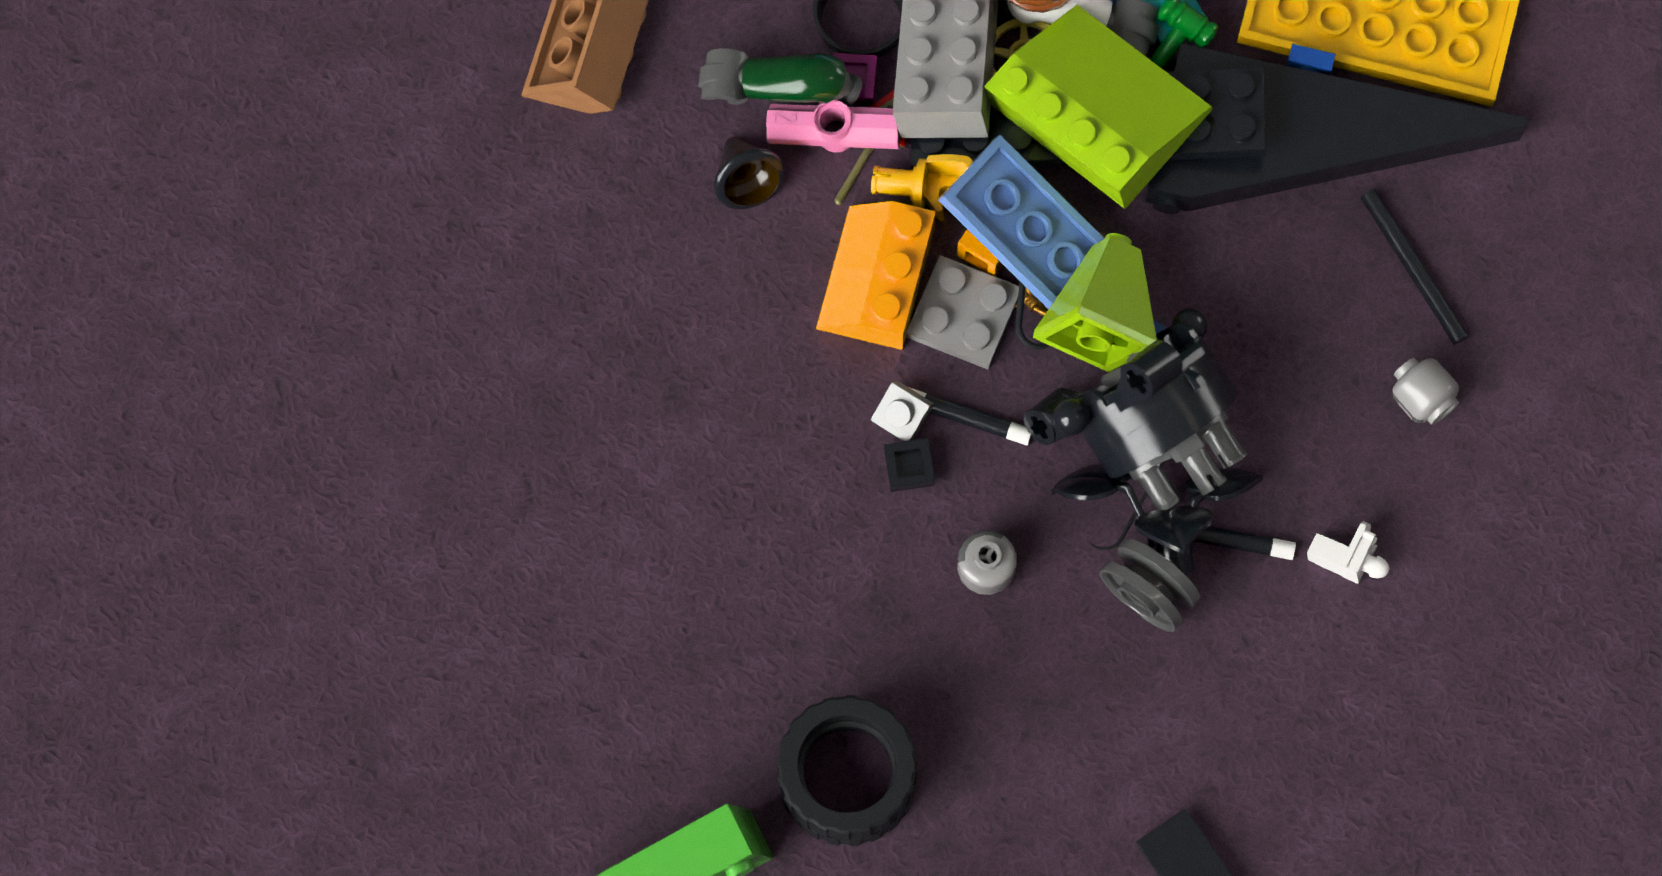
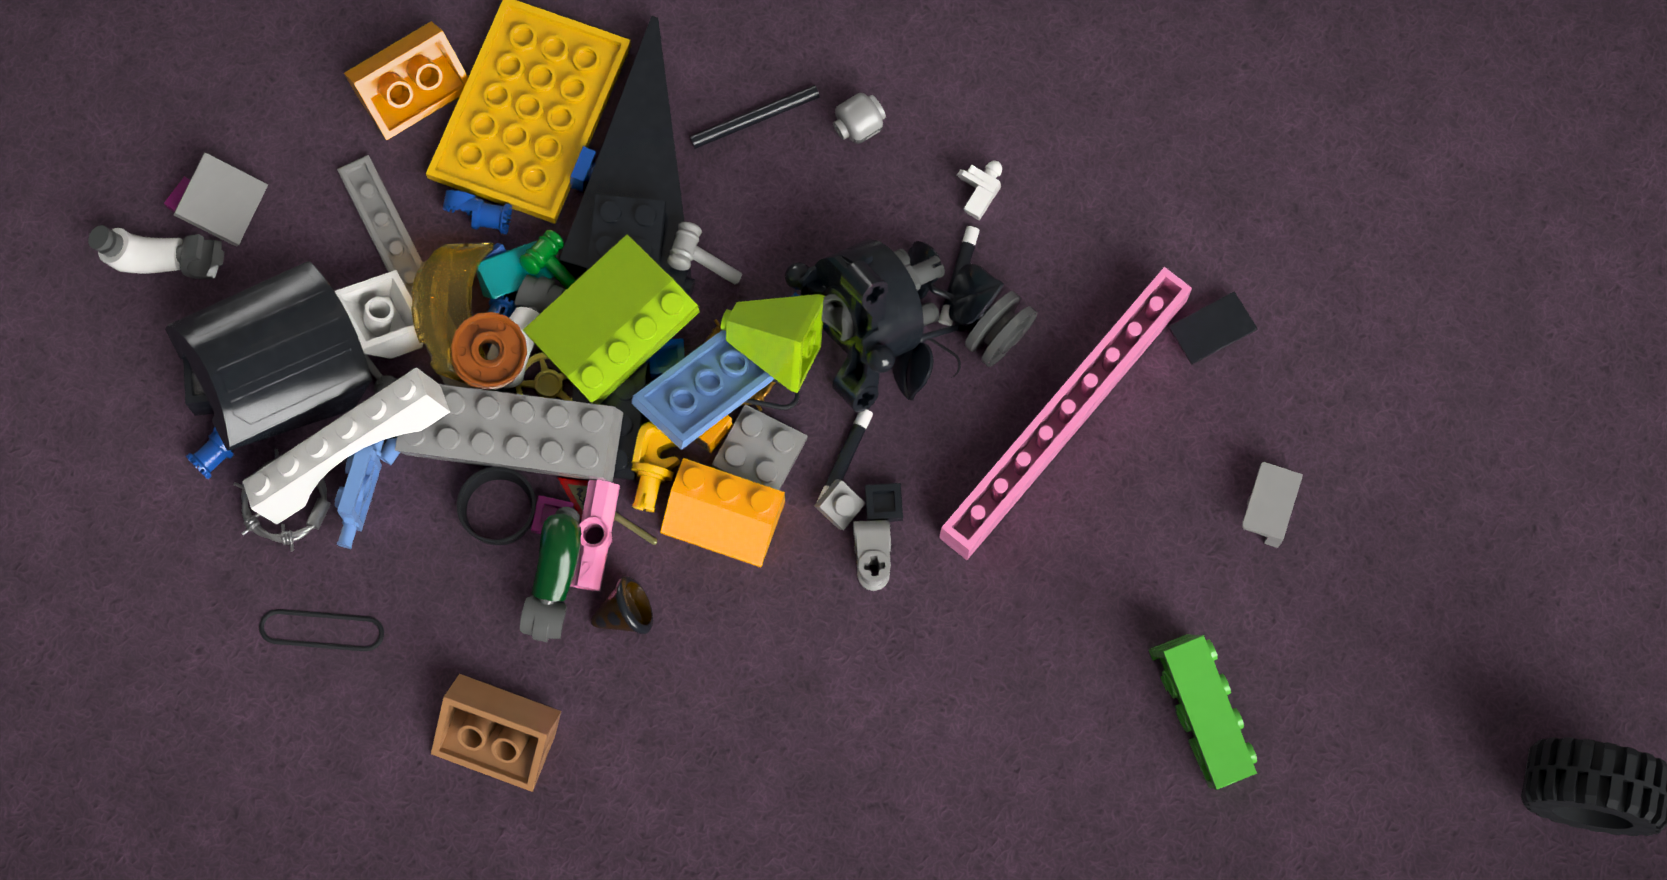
camera: 90 degrees left, 0 degrees up
black tyre [777,695,918,846] -> none
light grey head [957,531,1017,595] -> none
none -> blue plate [649,338,685,378]
none -> light grey piece [667,222,742,285]
none -> light grey piece [853,520,891,591]
none -> bright pink brick [939,267,1192,560]

